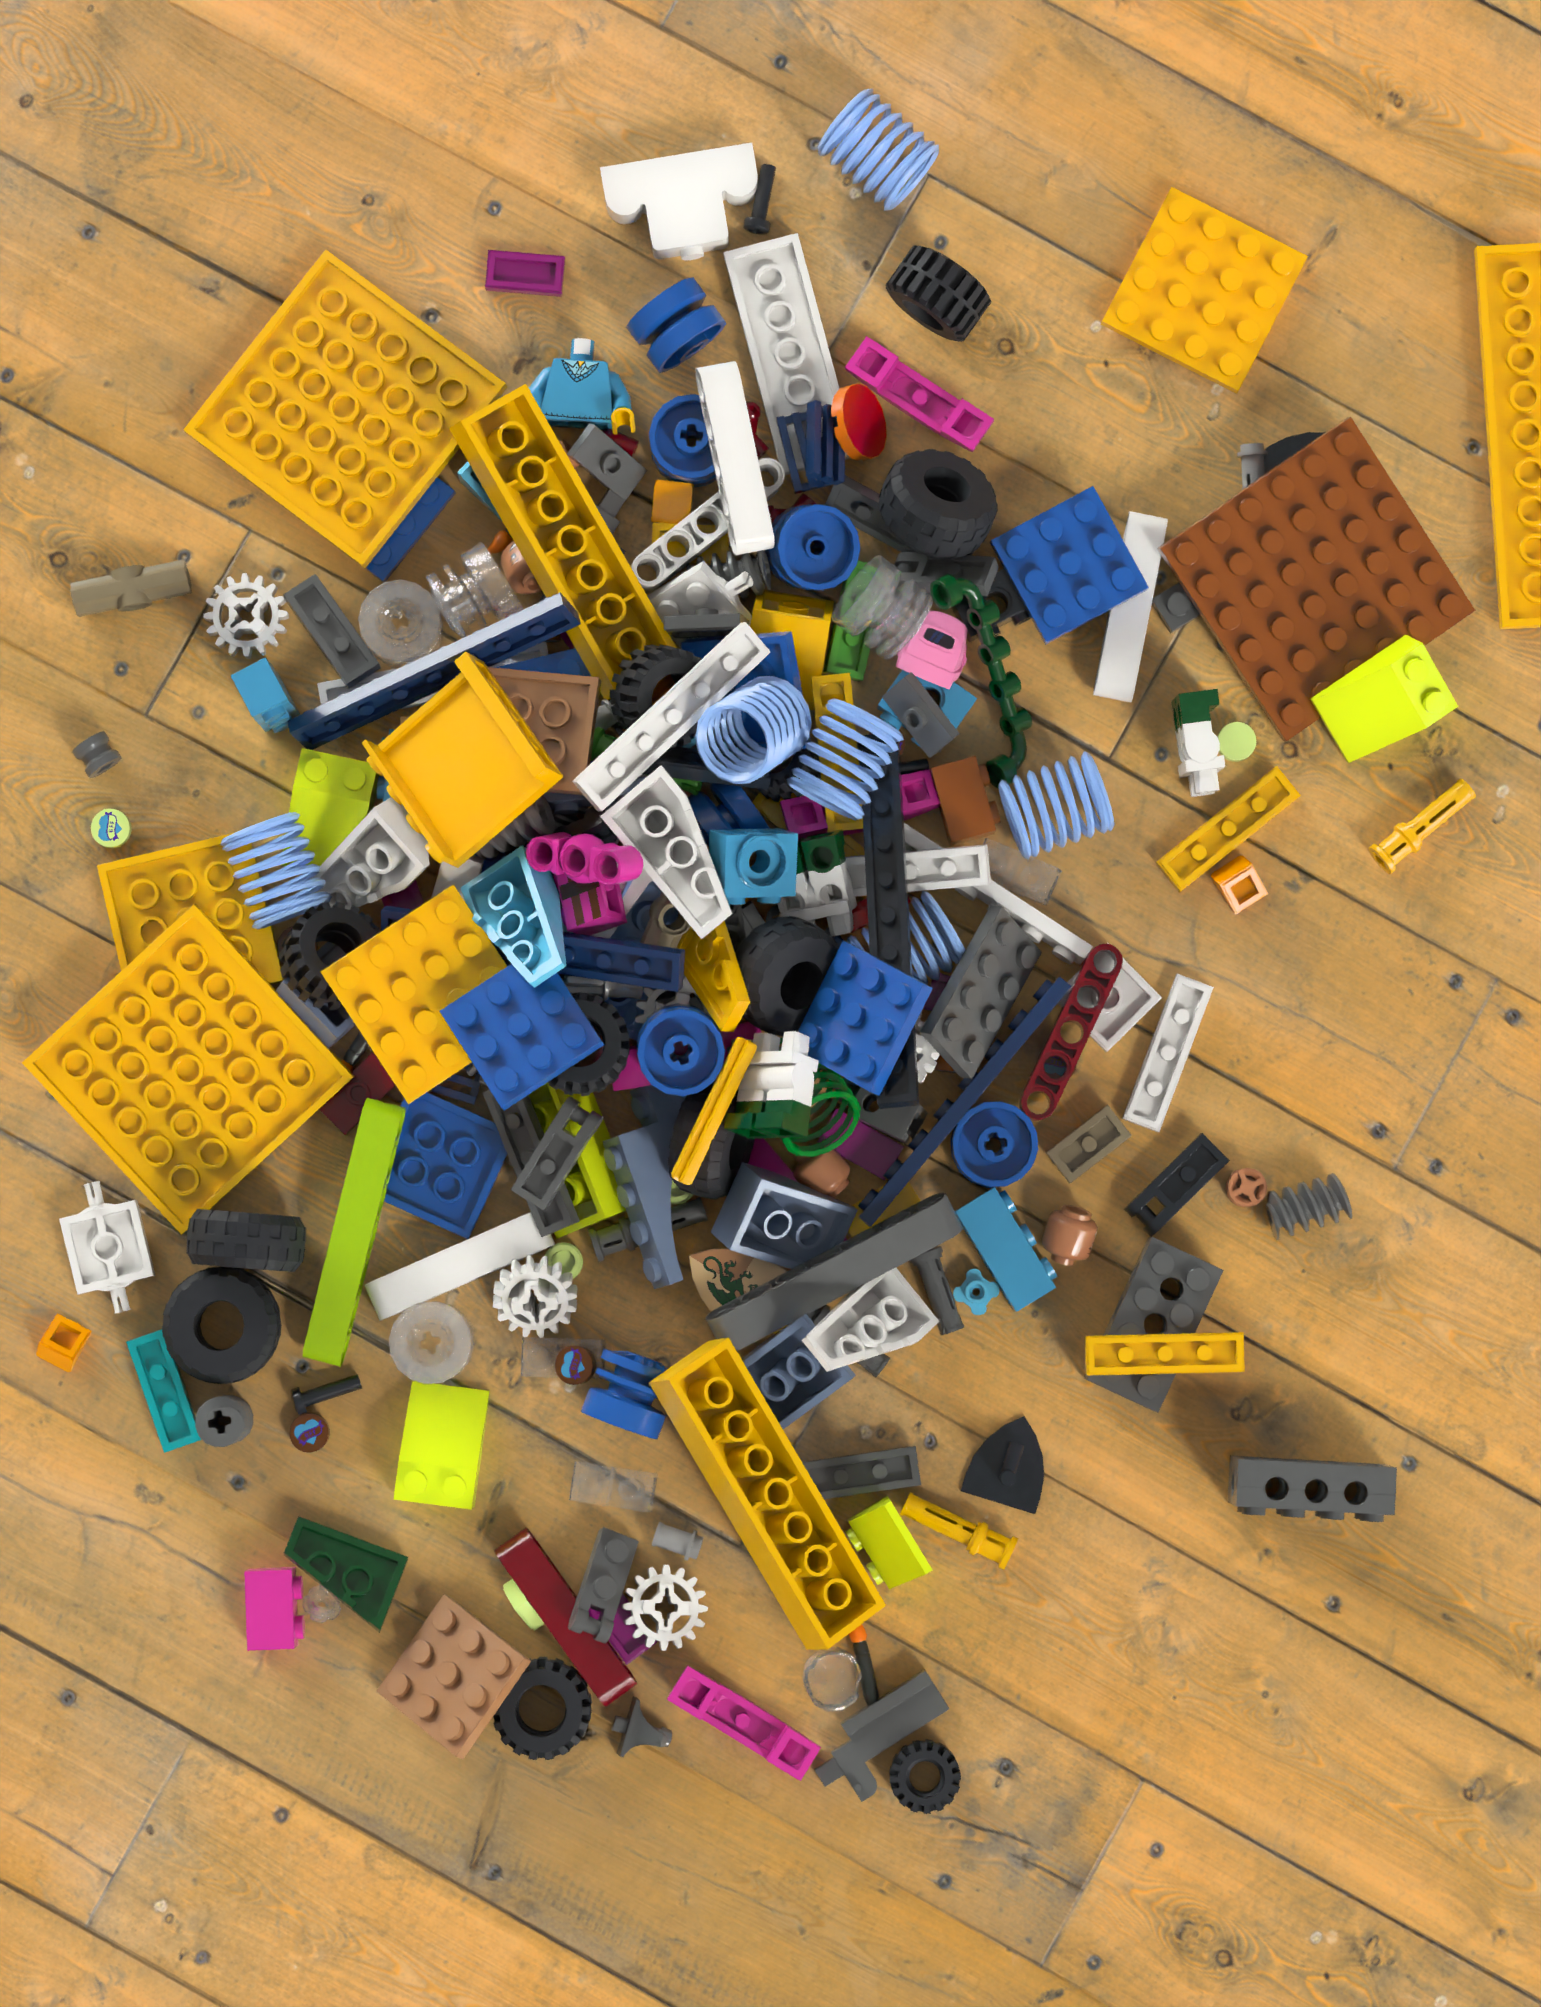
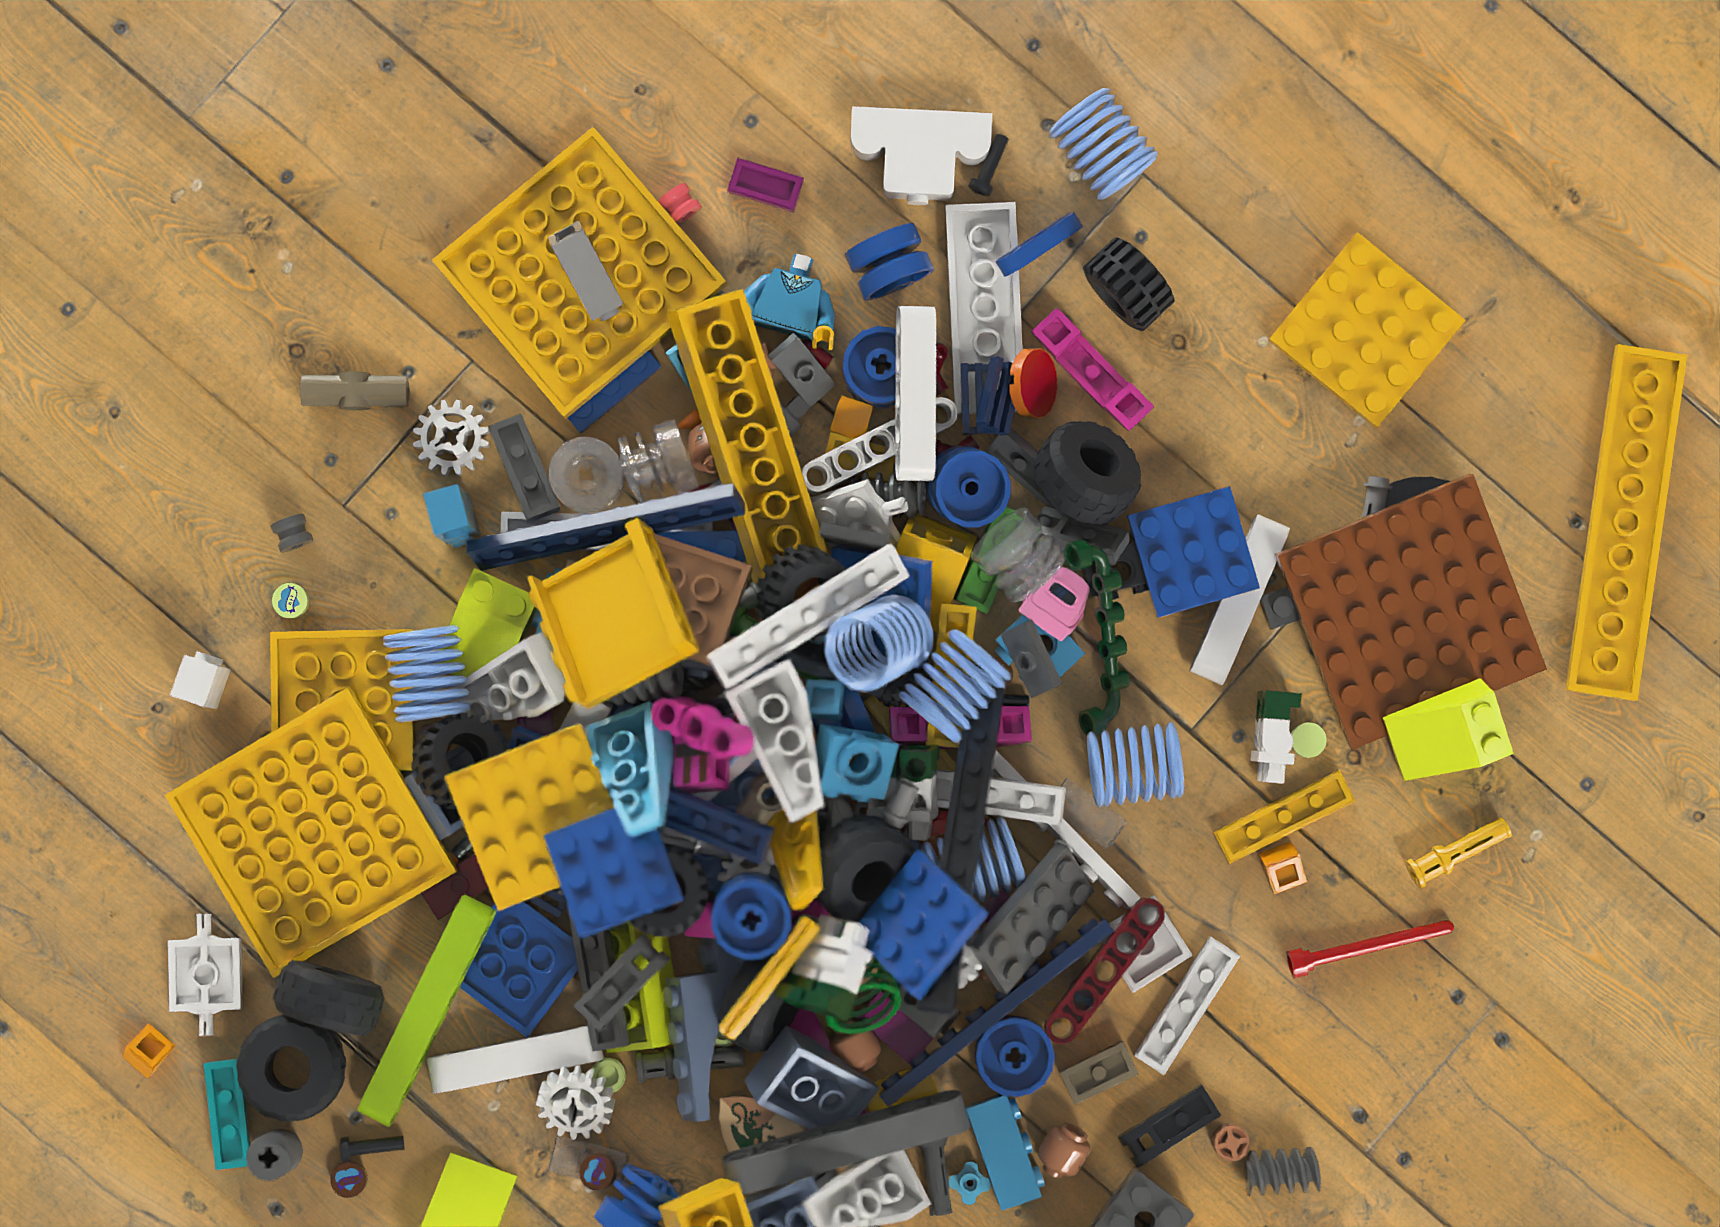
camera: 10 degrees right, 0 degrees up
clear wheel [389,1301,476,1384] -> none
dark orange brick [930,756,1001,846] -> none
none -> white brick [170,651,231,709]
none -> light grey slope [548,221,623,321]
none -> coral wheel [658,183,702,225]
none -> dark azure plate [806,680,844,720]
none -> light grey pin [882,780,919,828]
none -> blue beam [995,211,1083,277]
none -> red piece [1286,920,1454,979]

